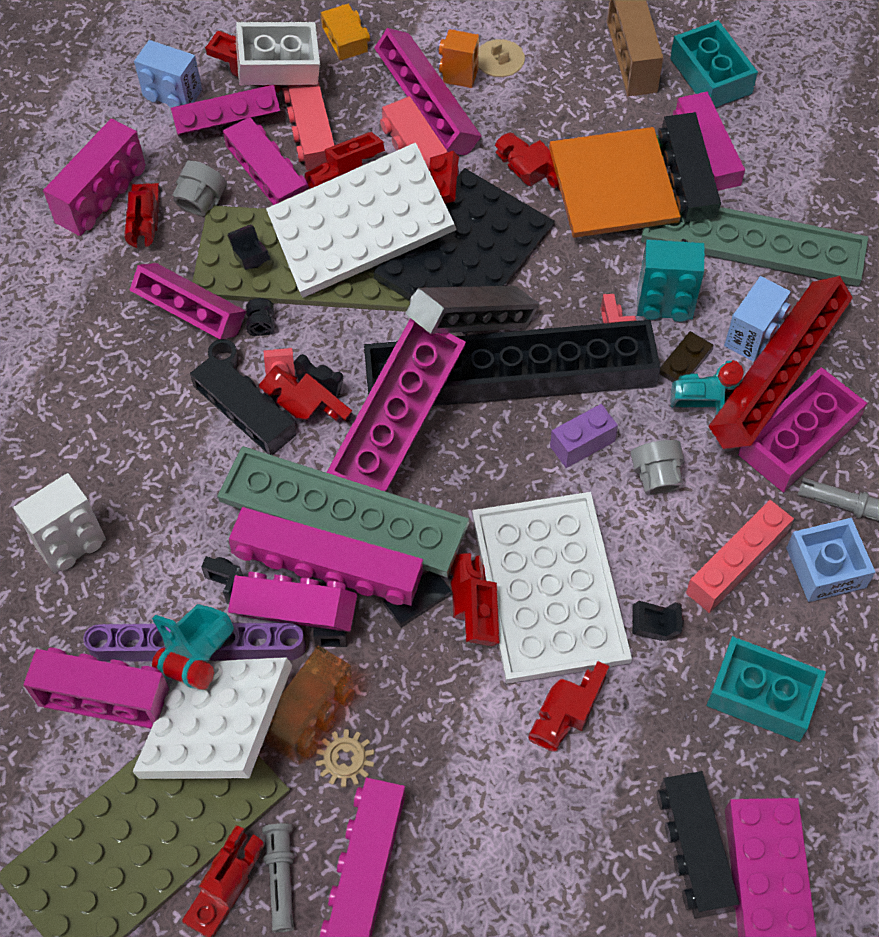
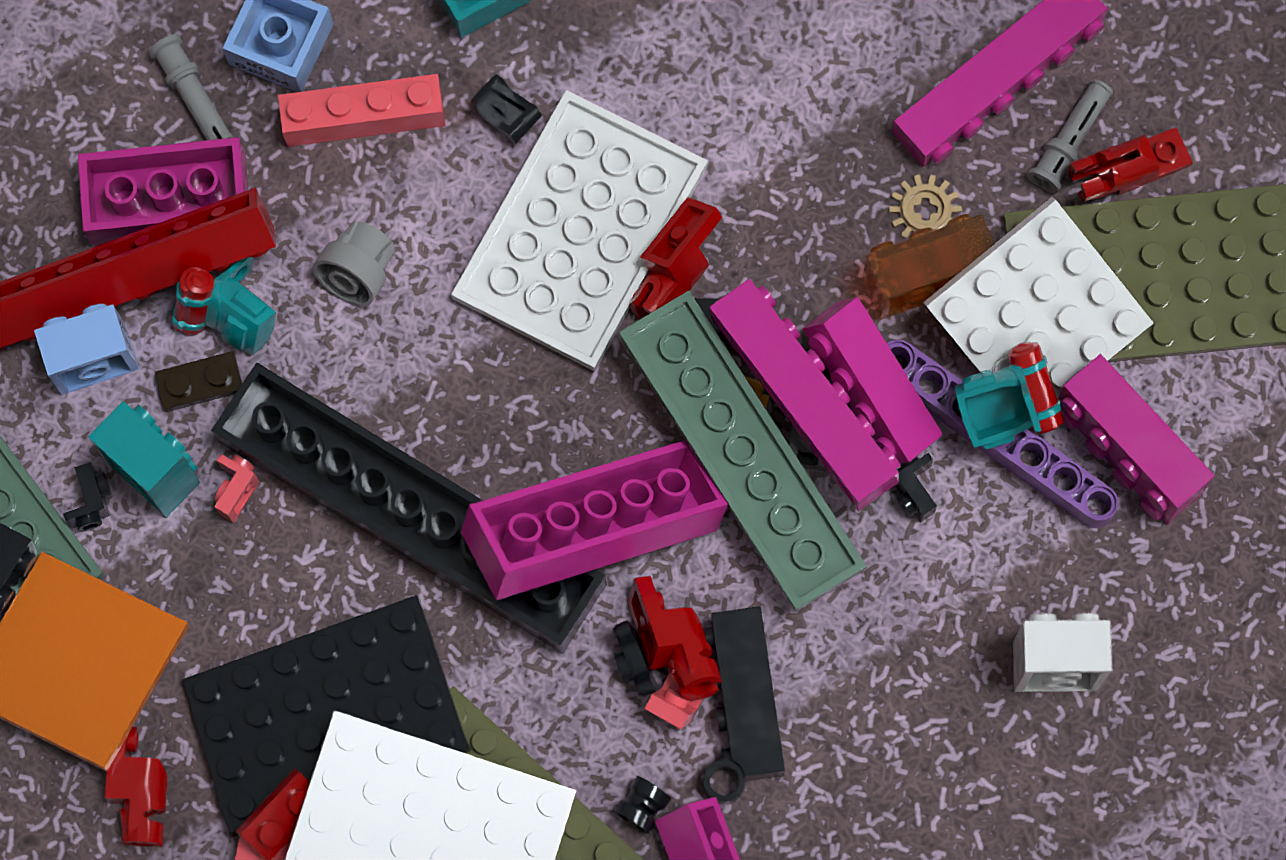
camera: 140 degrees left, 15 degrees up
flat silver brick [405,286,540,334] -> none
red plate [528,661,609,752] -> none
medium lavender brick [550,404,618,468] -> none

